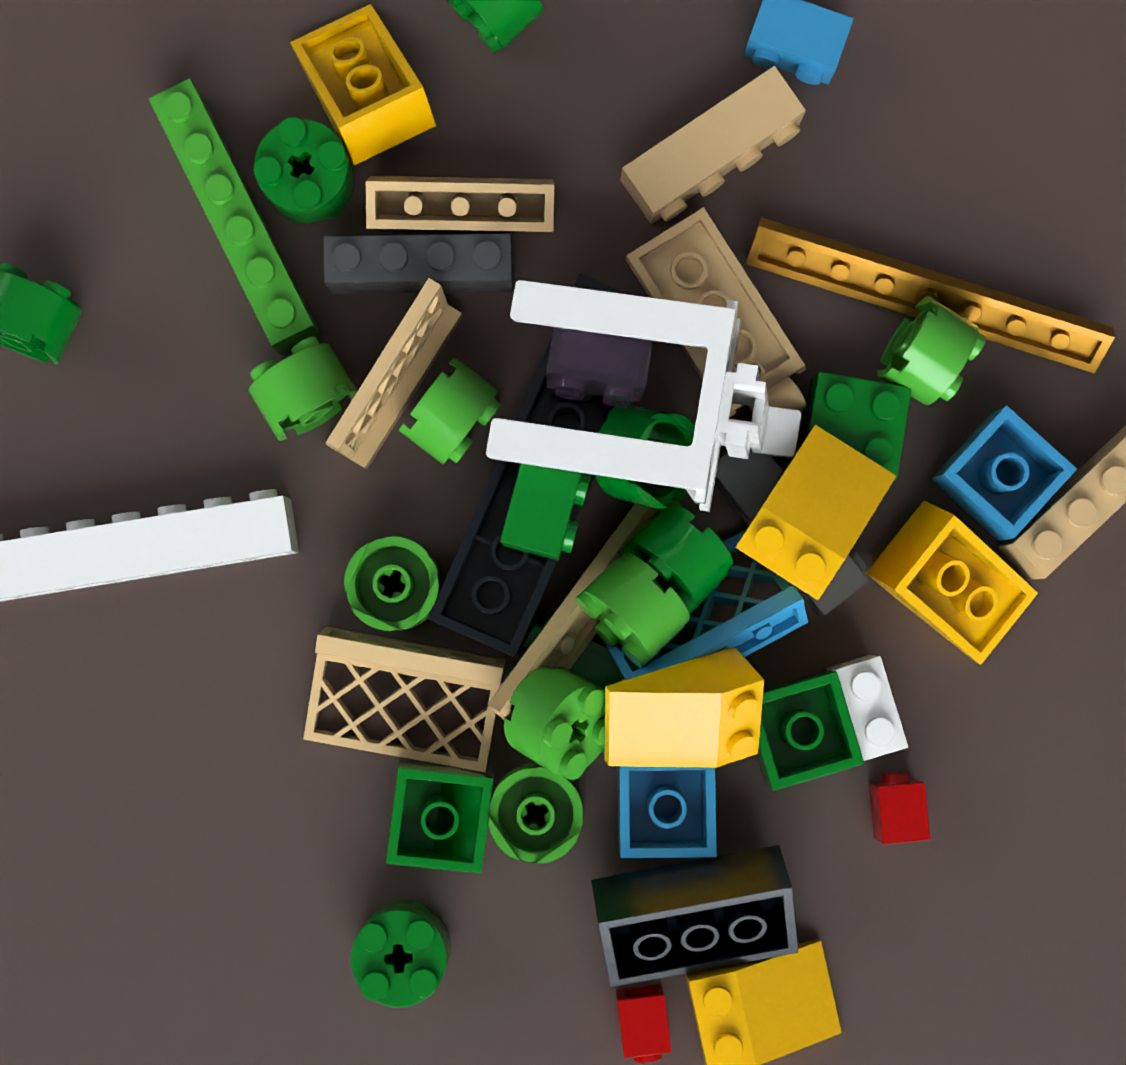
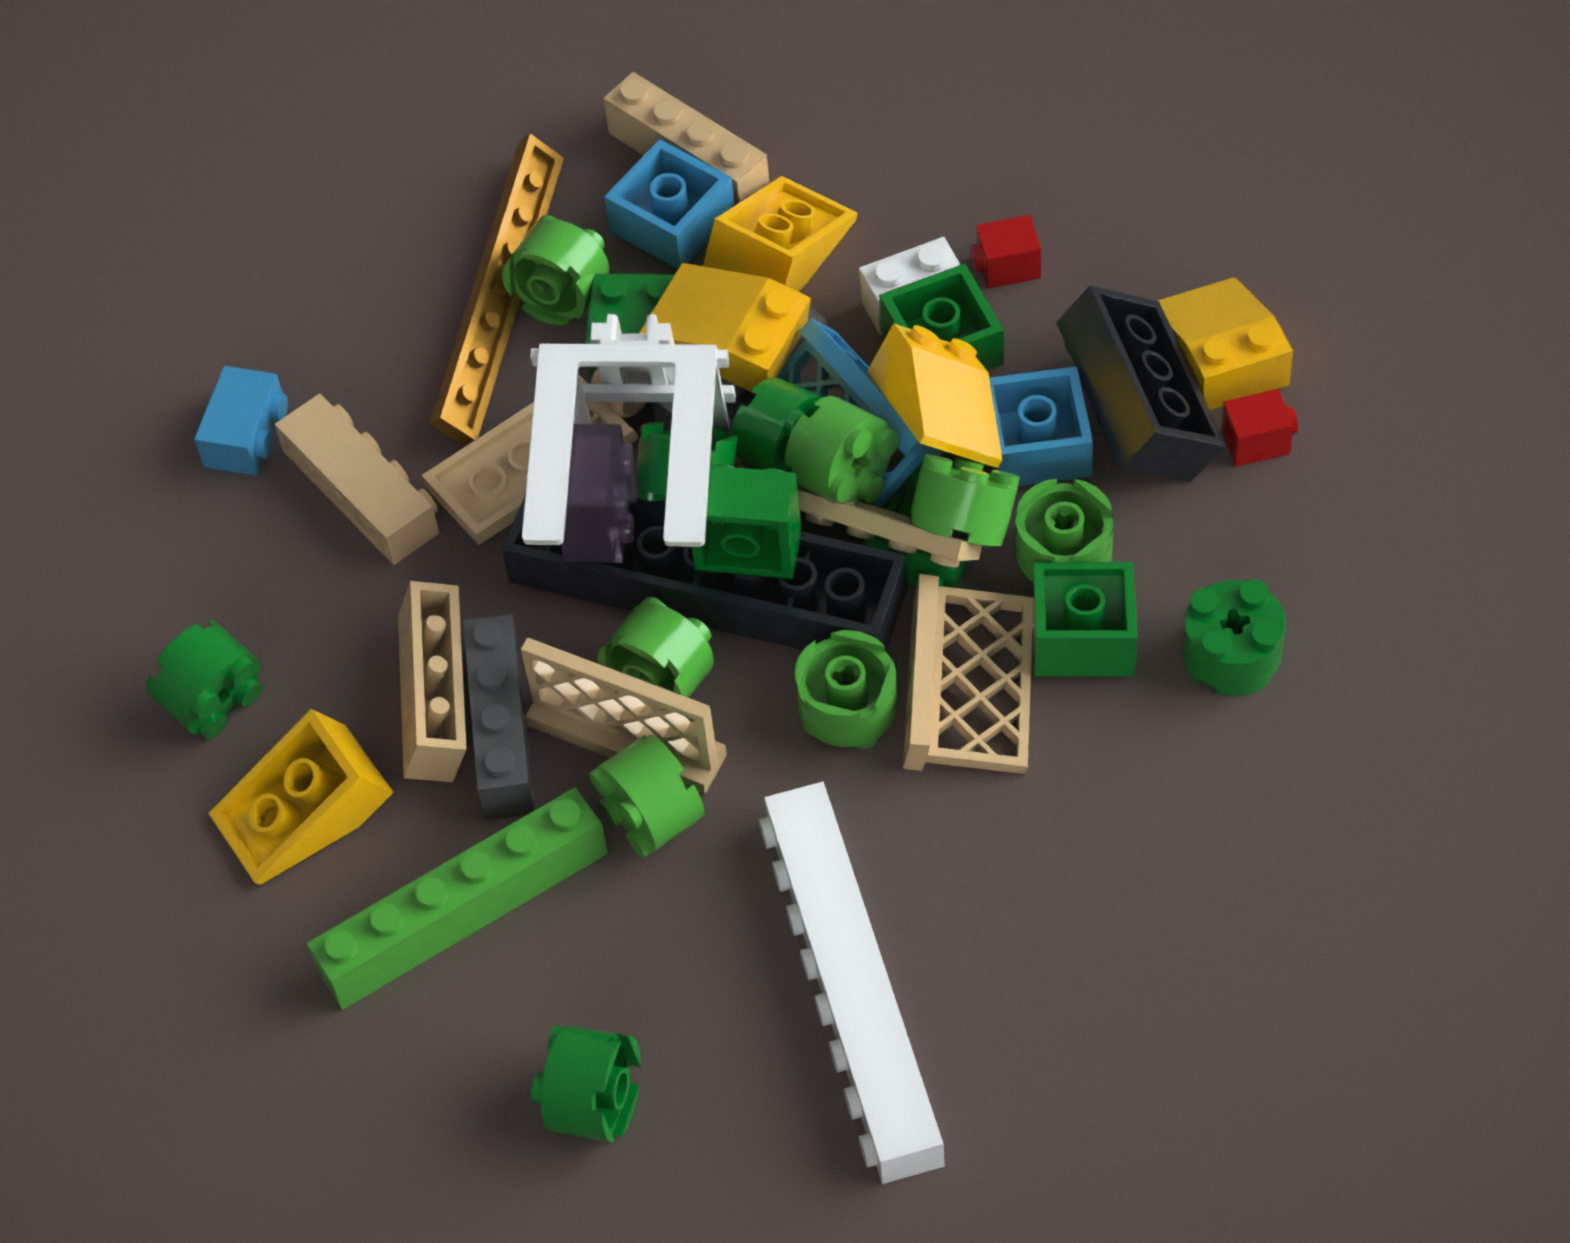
camera: 90 degrees left, 30 degrees down
green brick [254,117,354,224] -> none

